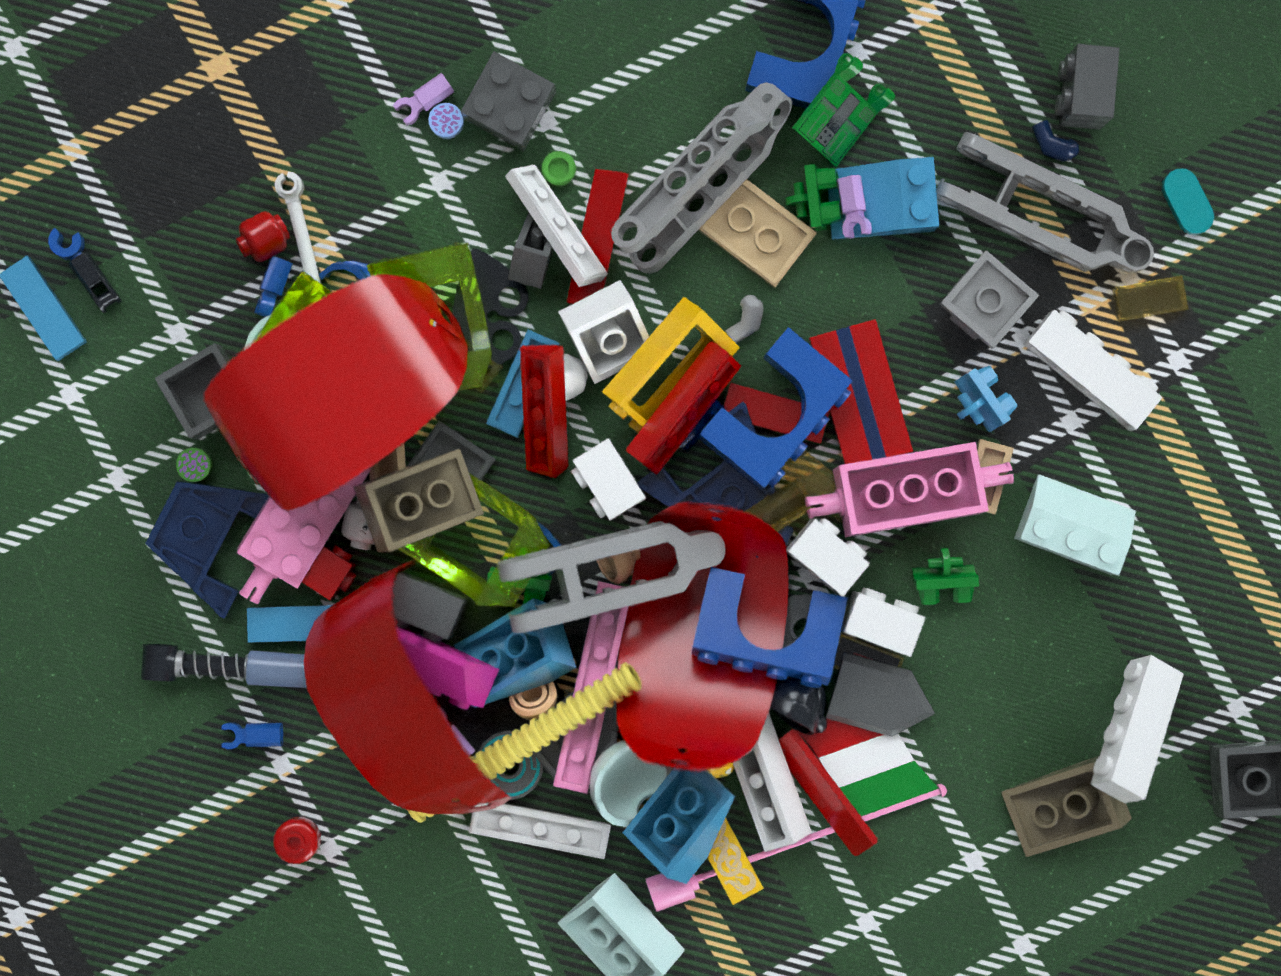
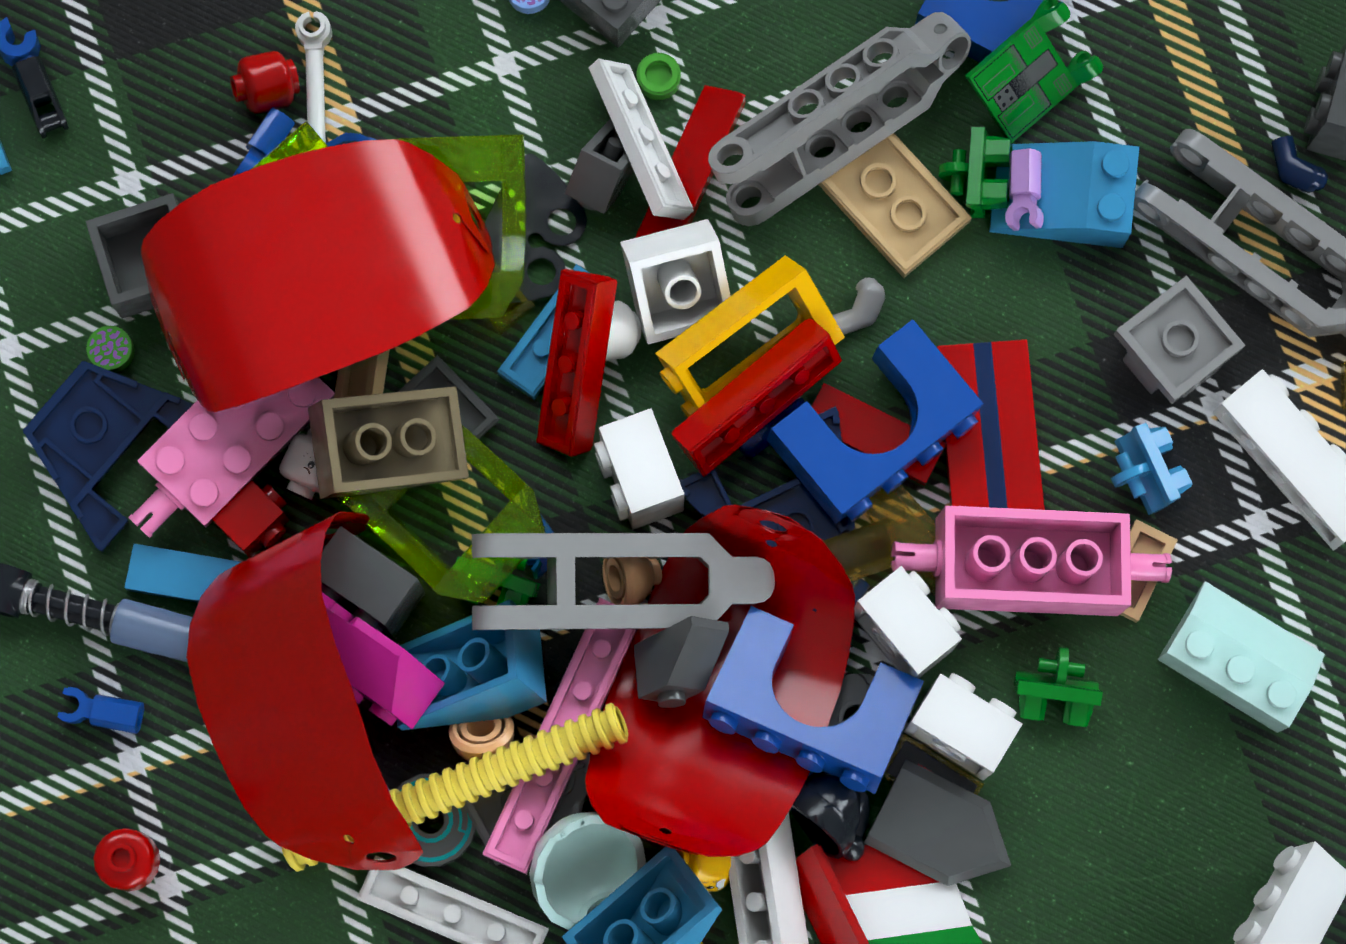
camera: 10 degrees right, 10 degrees down
none -> dark grey slope [634,616,729,708]

